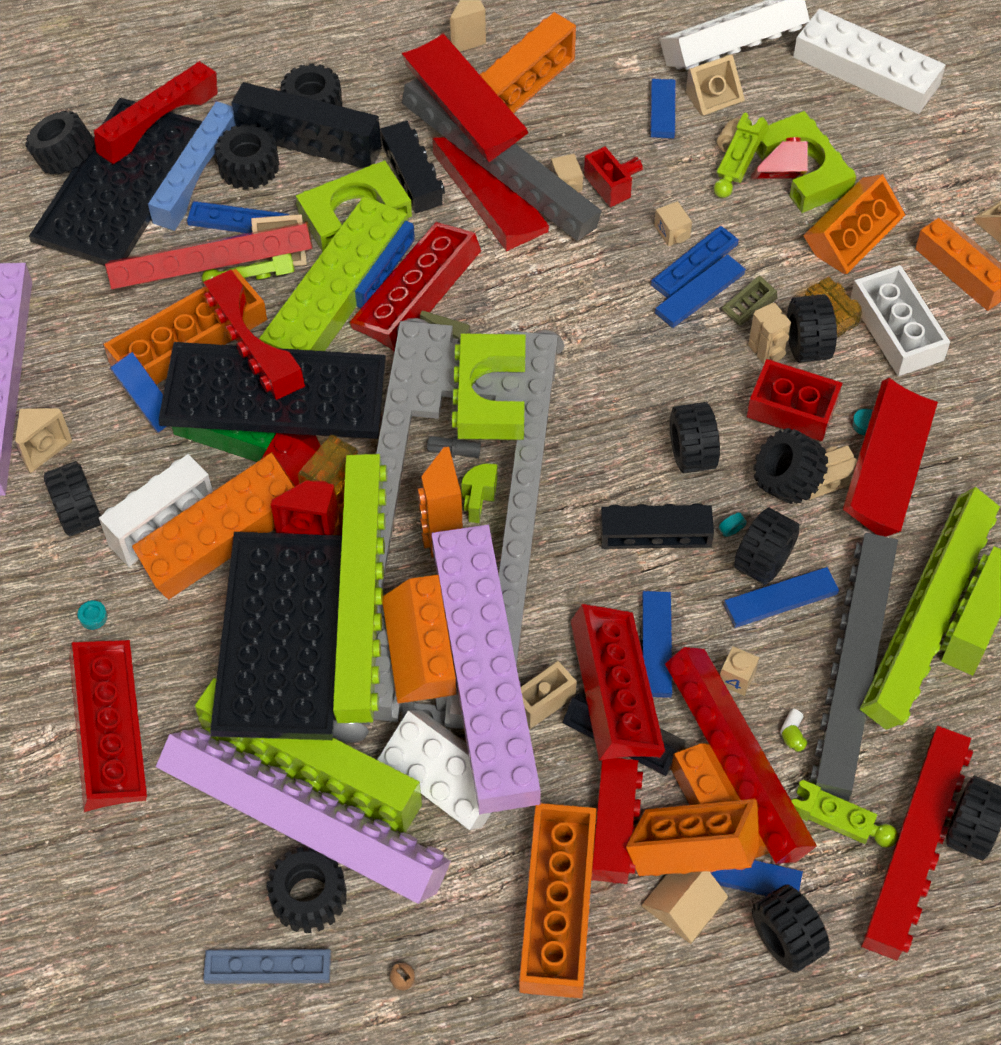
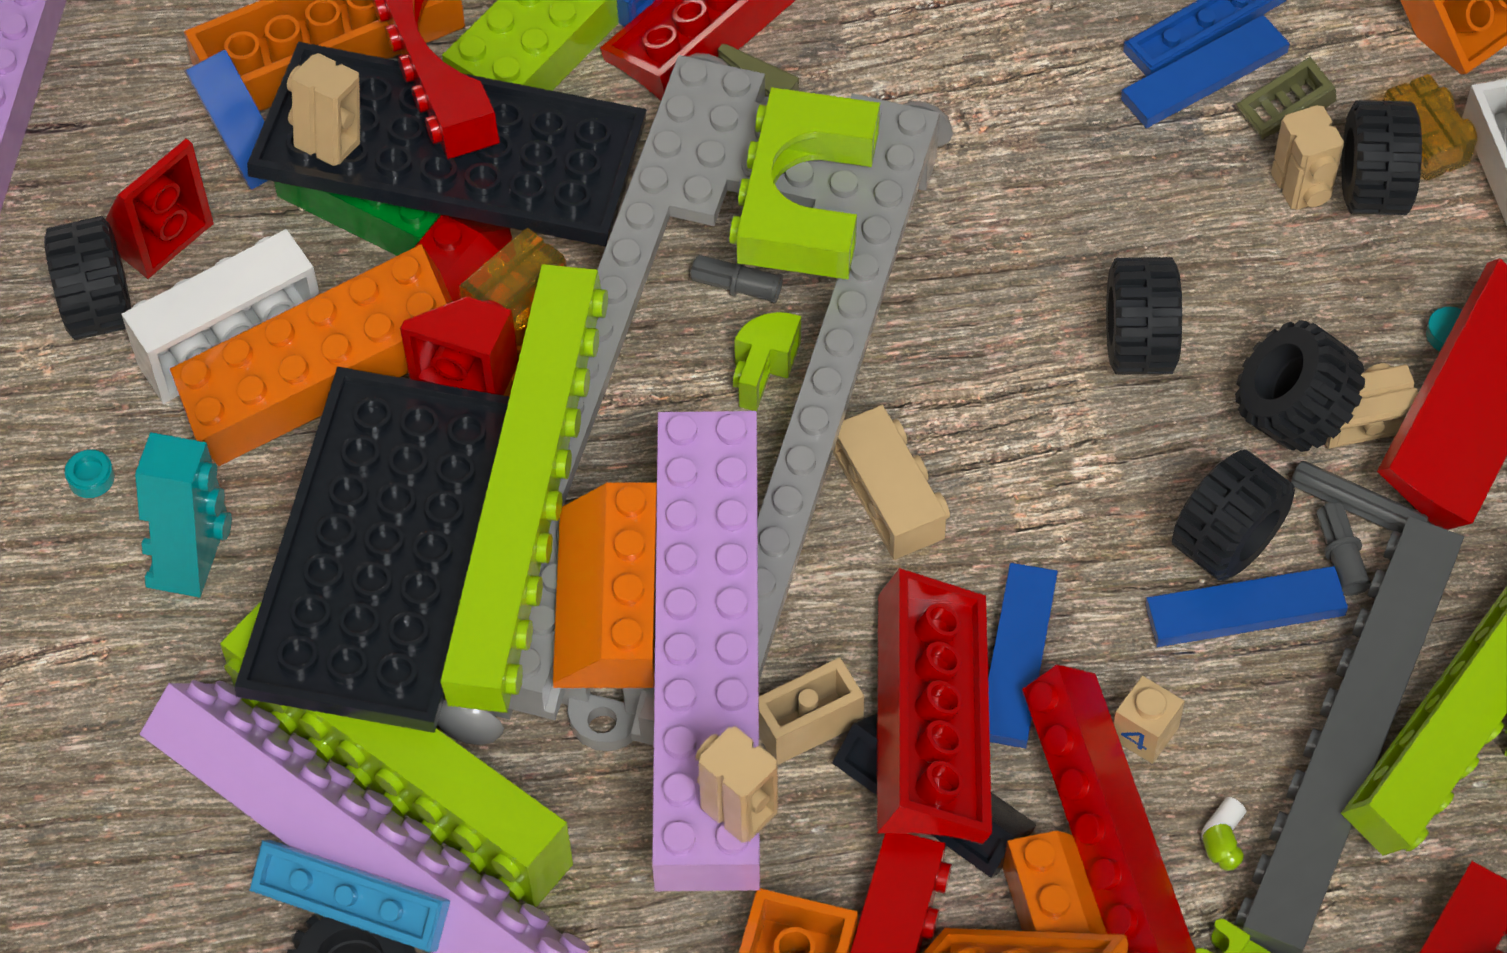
camera: 10 degrees right, 0 degrees up
tan slope [15,408,72,473] -> none
red arch [69,640,147,812] -> none
white brick [378,710,492,830] -> none
orange slope [417,446,463,558] -> none
black brick [600,503,714,549] -> none
teal tile [718,513,747,537] -> none
red brick [747,359,843,442] -> none
none -> red slope [106,138,214,279]
none -> teal wedge [135,432,232,598]
none -> dark azure tile [249,840,451,952]
none -> tan brick [287,53,360,166]
none -> tan brick [696,726,778,843]
none -> tan brick [833,405,950,560]
none -> dark grey axle [1291,461,1429,533]
none -> dark grey axle [1316,502,1371,596]

